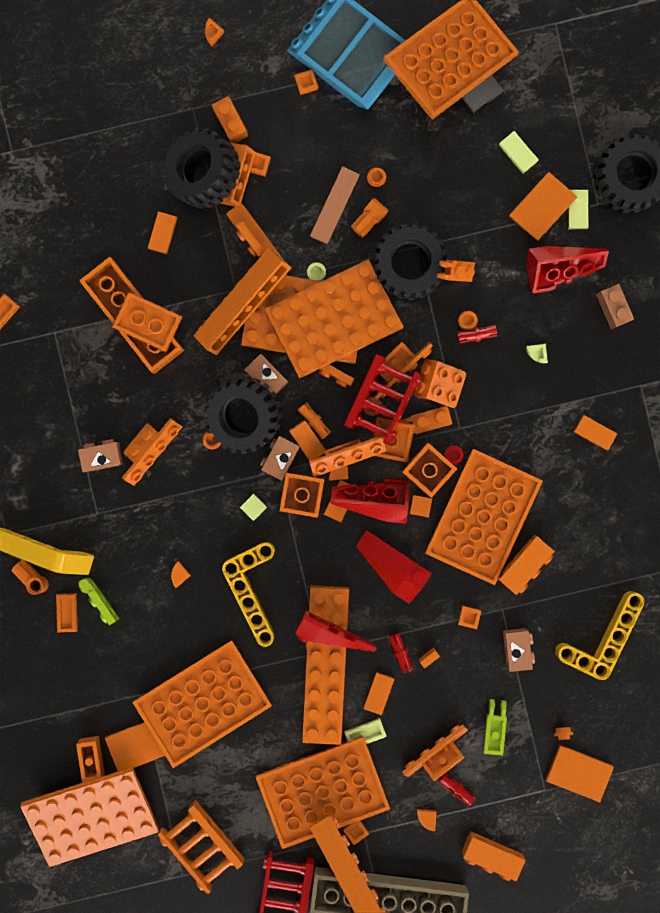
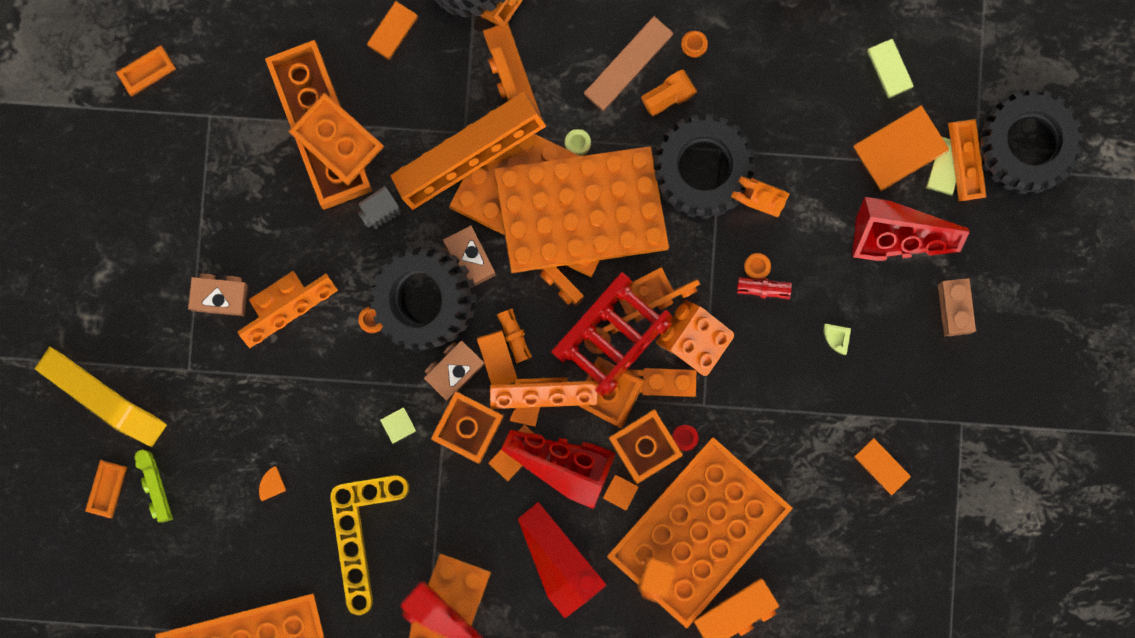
camera: 15 degrees right, 5 degrees down
orange piece [11,559,49,595] -> none
none -> dark grey brick [358,186,401,229]
none -> orange brick [637,557,676,602]
none -> orange tile [948,119,986,201]

